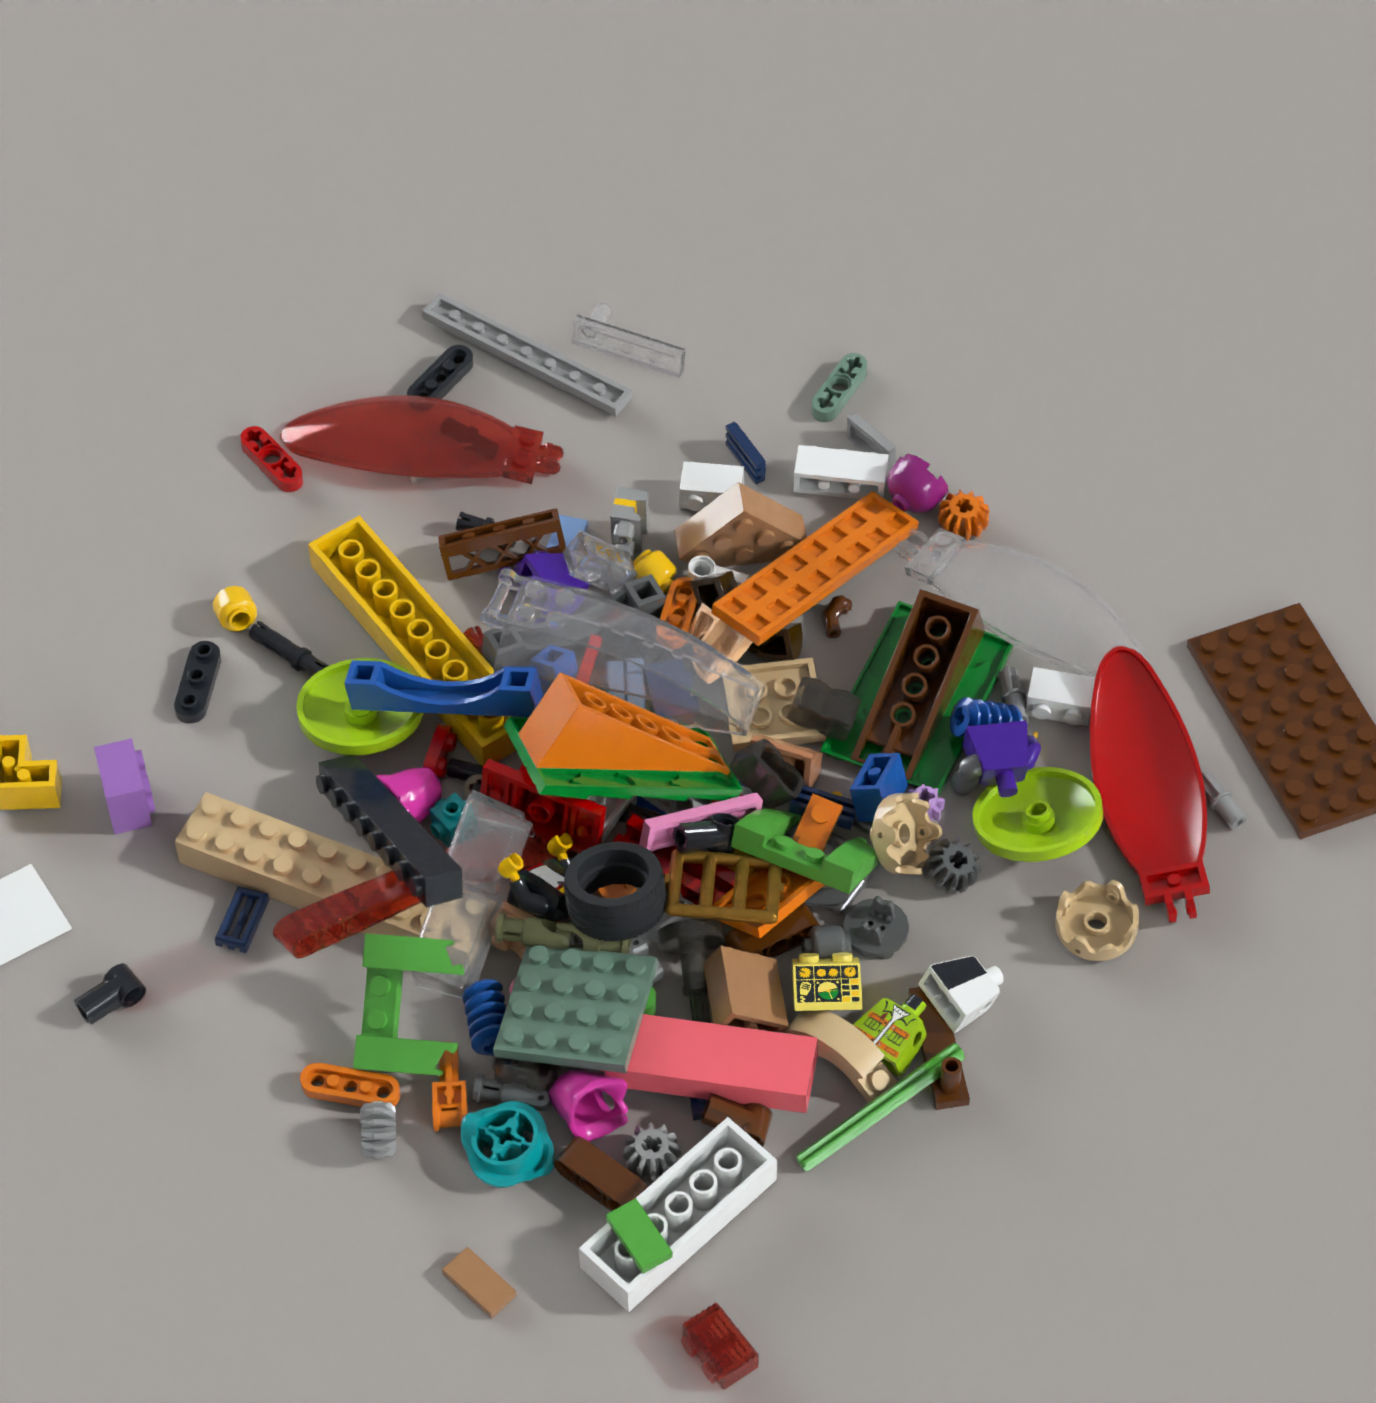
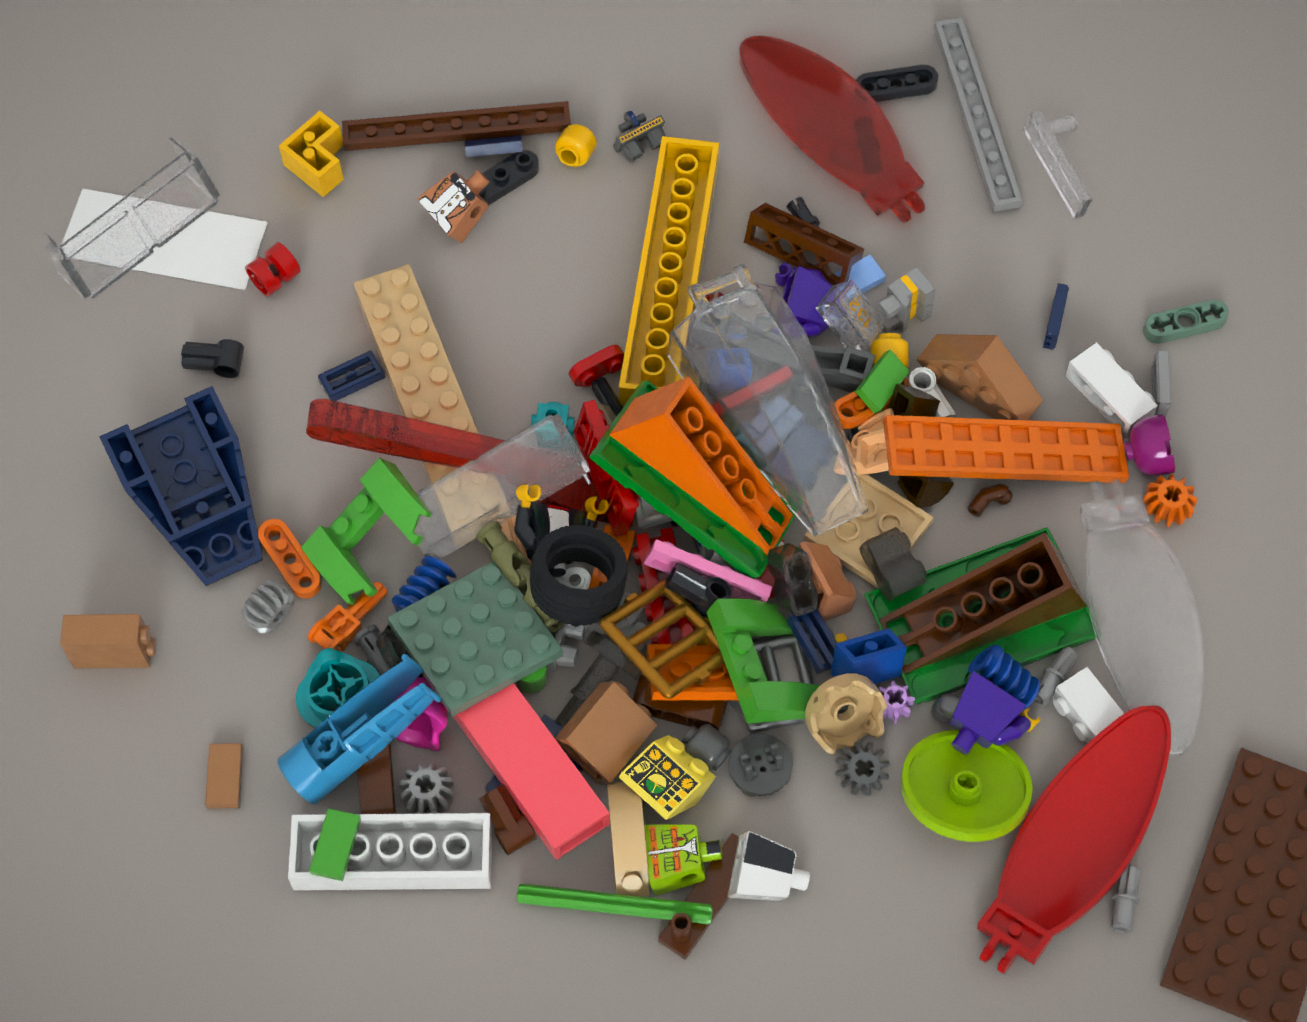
camera: 45 degrees right, 10 degrees up
medium lavender brick [94,738,156,835] -> none
red beam [240,426,303,492] -> none
black pin [249,621,330,677] -> none
lime dish [296,658,424,755] -> none
black brick [316,755,463,908] -> none
blue arch [344,660,543,717] -> none
dark pink piece [376,768,442,823] -> none
white brick [680,461,744,511] -> none
clear red brick [681,1302,759,1390] -> none
orange plate [793,794,843,852] -> none
tan plate [1055,880,1139,961] -> none
none -> medium nougat brick [60,614,156,669]
none -> dark blue wedge [99,386,263,586]
none -> red wheel [245,242,301,297]
none -> dark azure piece [277,654,441,805]
none -> reddish brown plate [342,101,571,151]
none -> torso [417,170,490,243]
none -> tile [465,135,523,157]
none -> dark grey hips [613,111,666,162]
none -> bright green tile [854,350,910,413]

